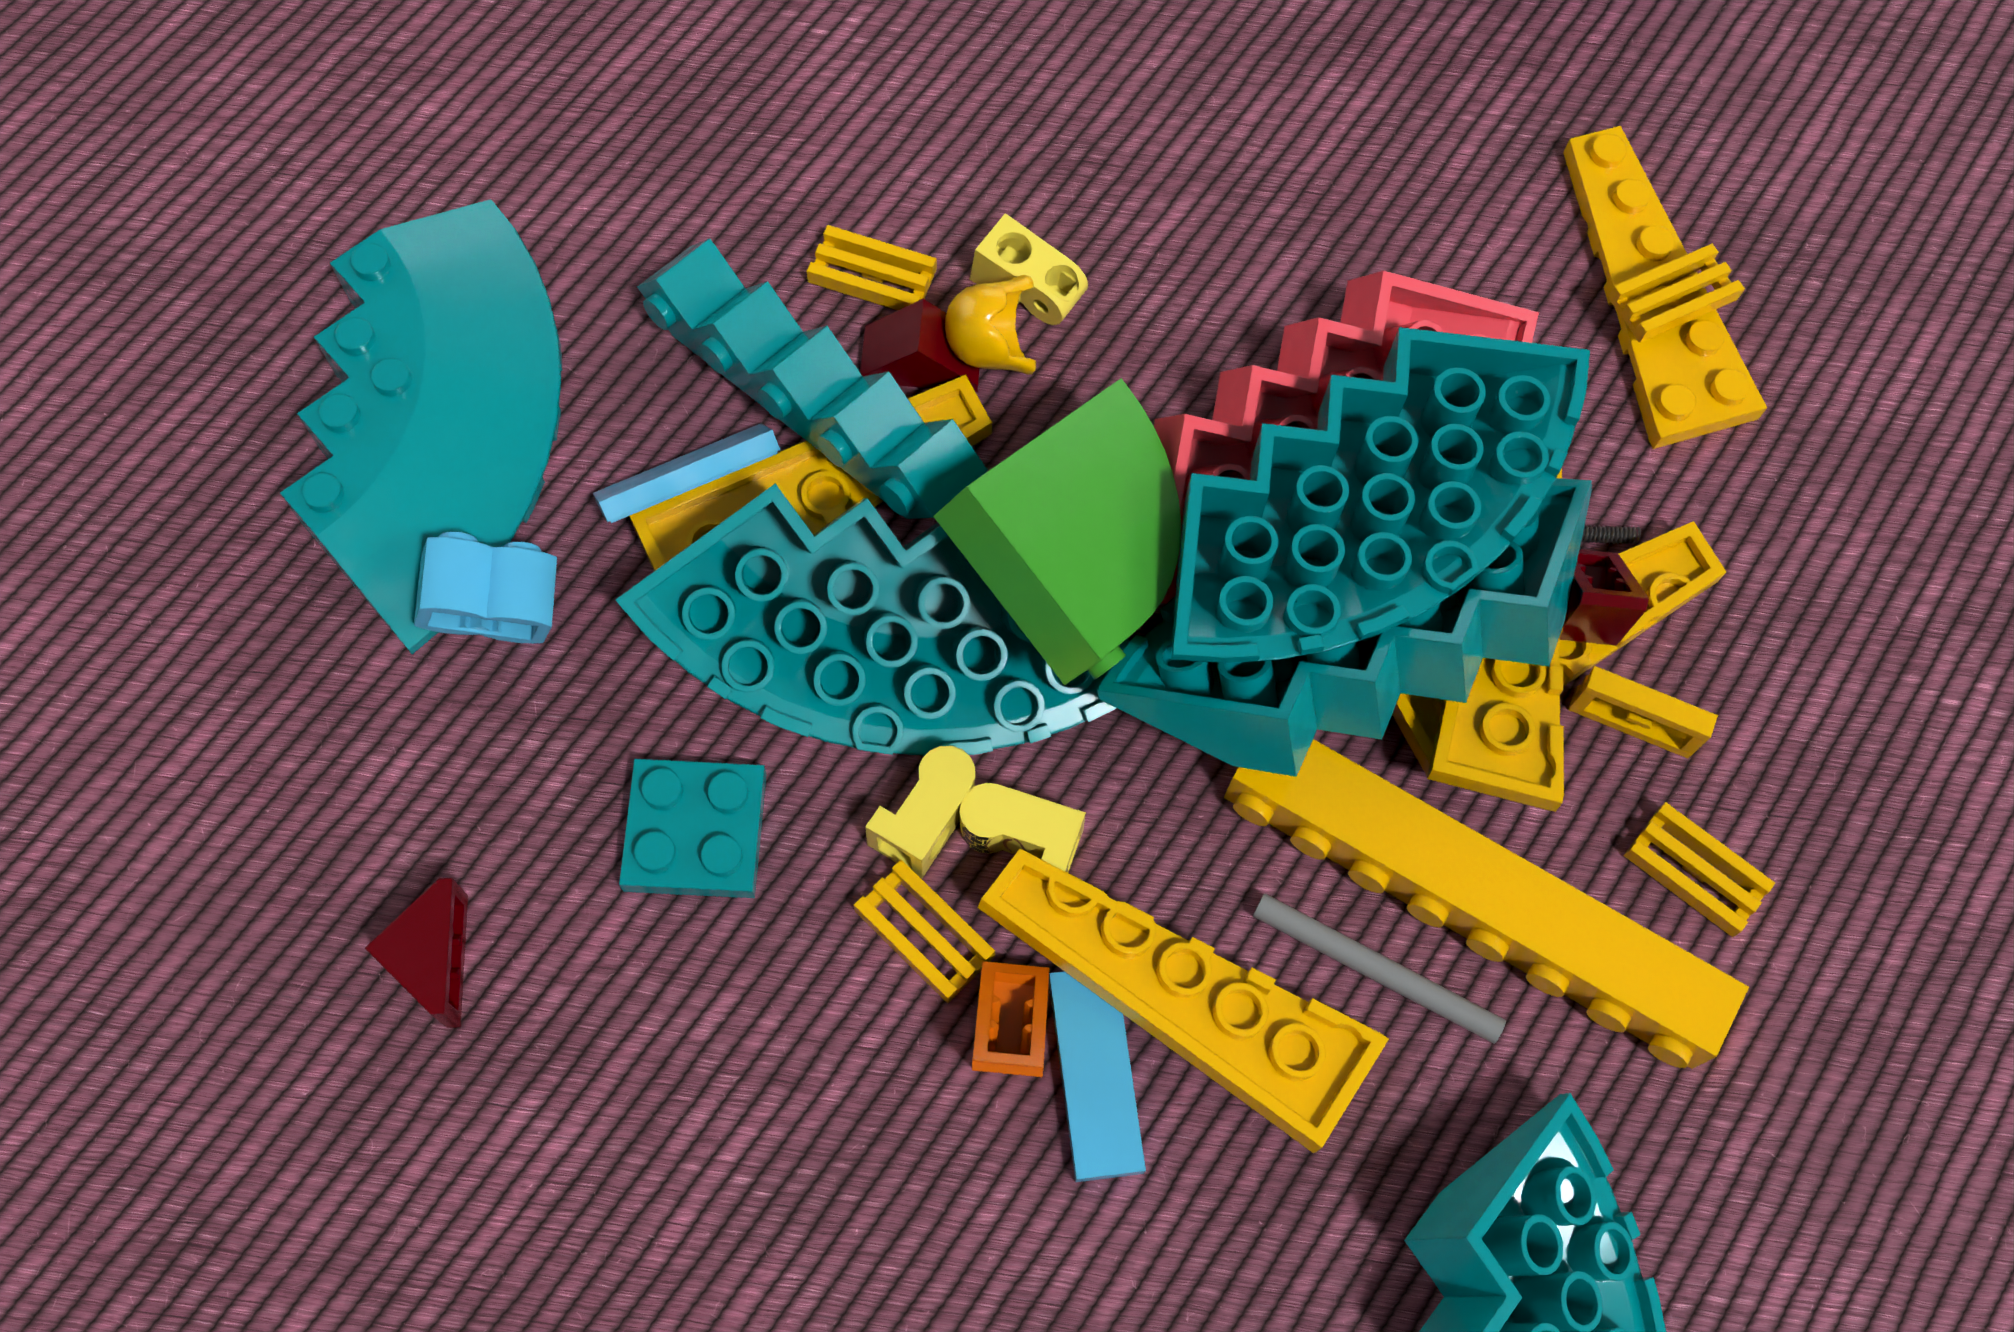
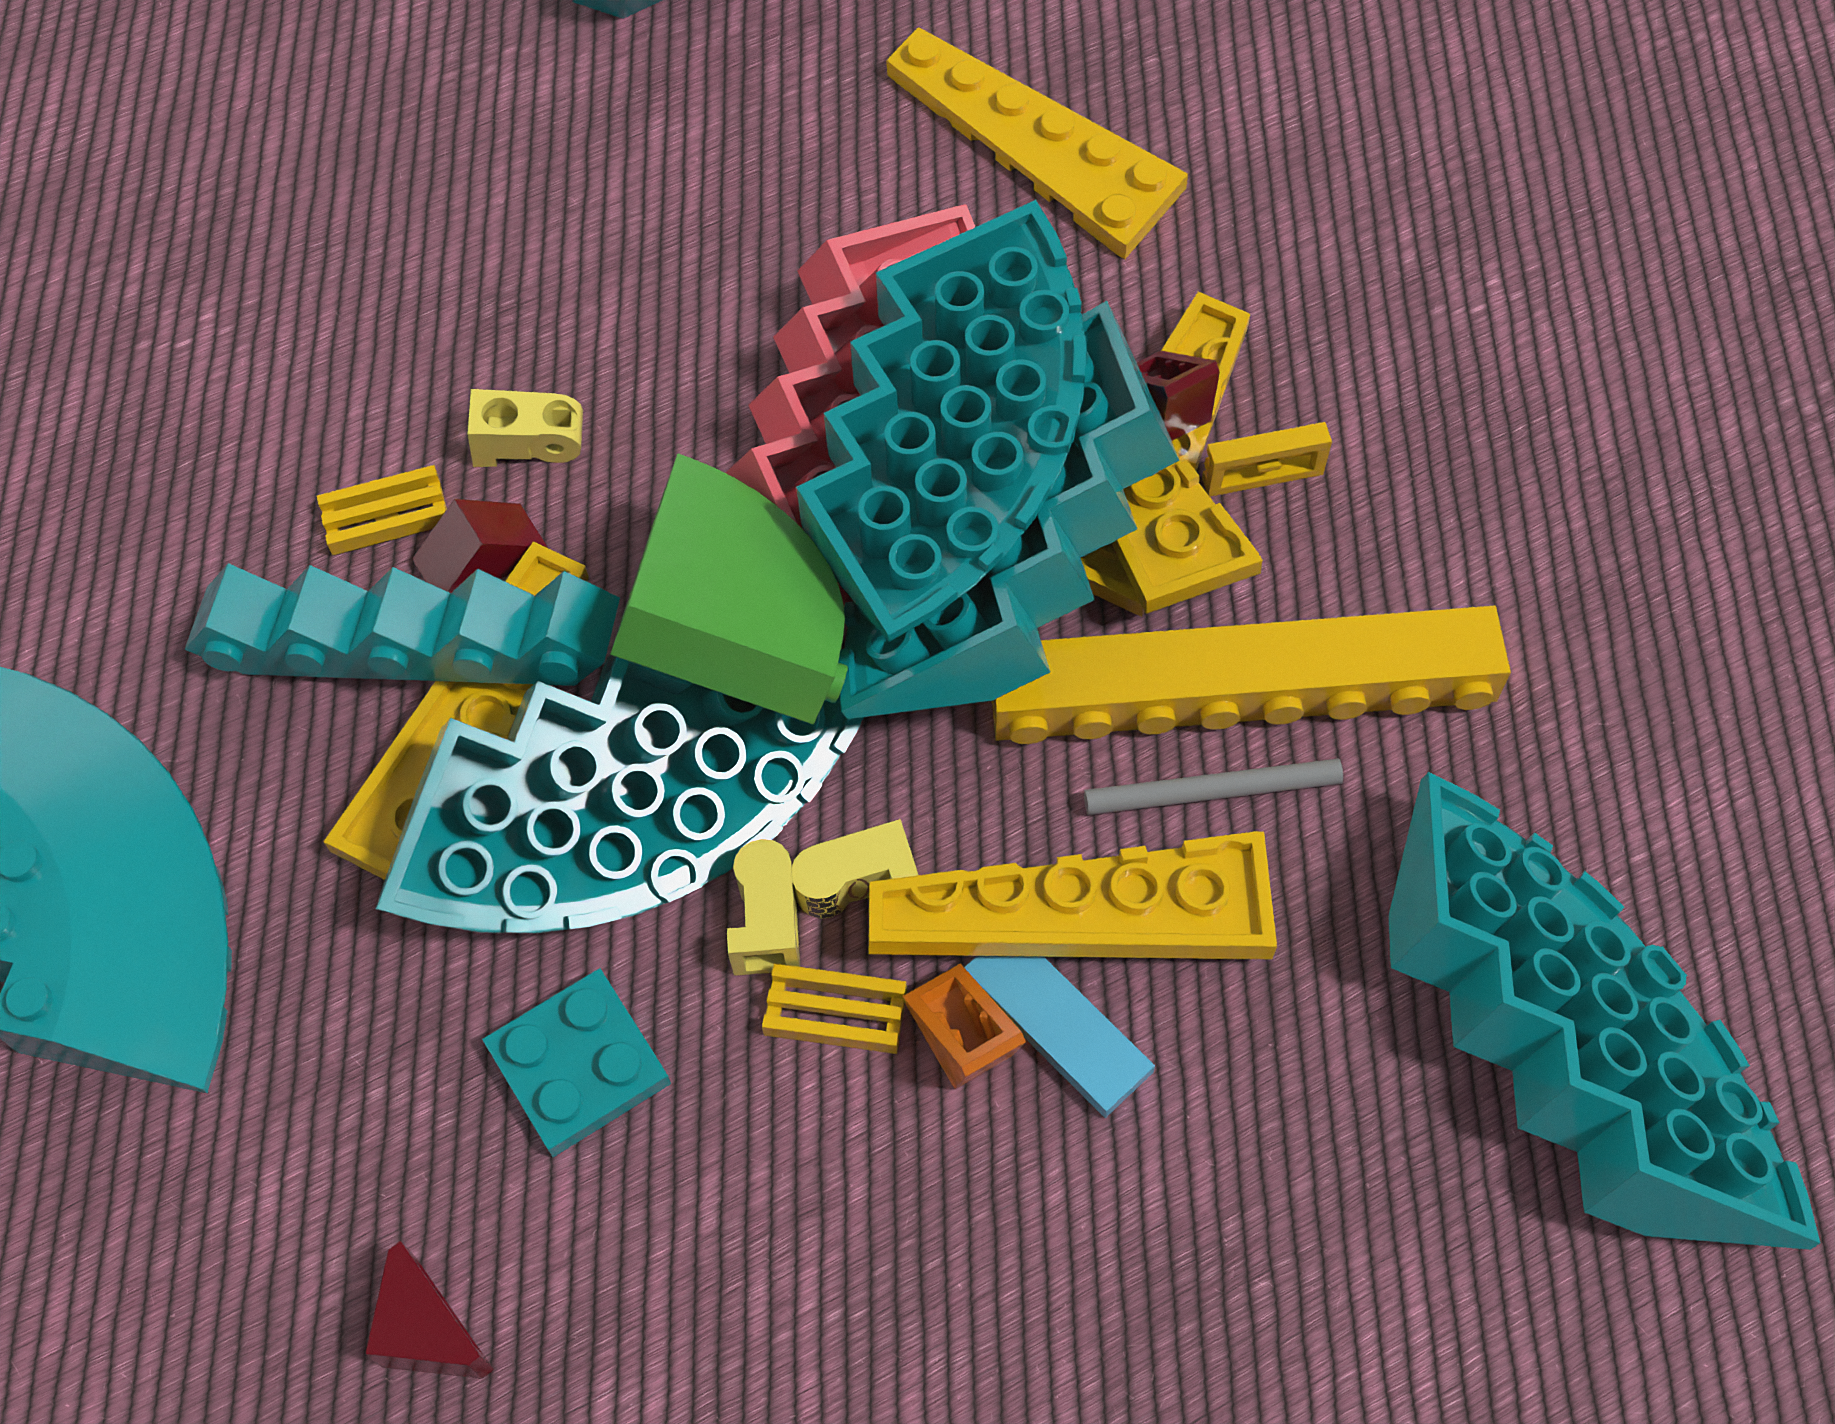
camera: 30 degrees left, 5 degrees down
medium azure brick [414,532,557,643] -> none
medium azure tile [593,423,780,523] -> none
yellow hair [945,275,1036,375] -> none
flat silver leg [1581,525,1641,544] -> none
yellow tile [1608,243,1745,343] -> none
yellow tile [1623,802,1776,937] -> none

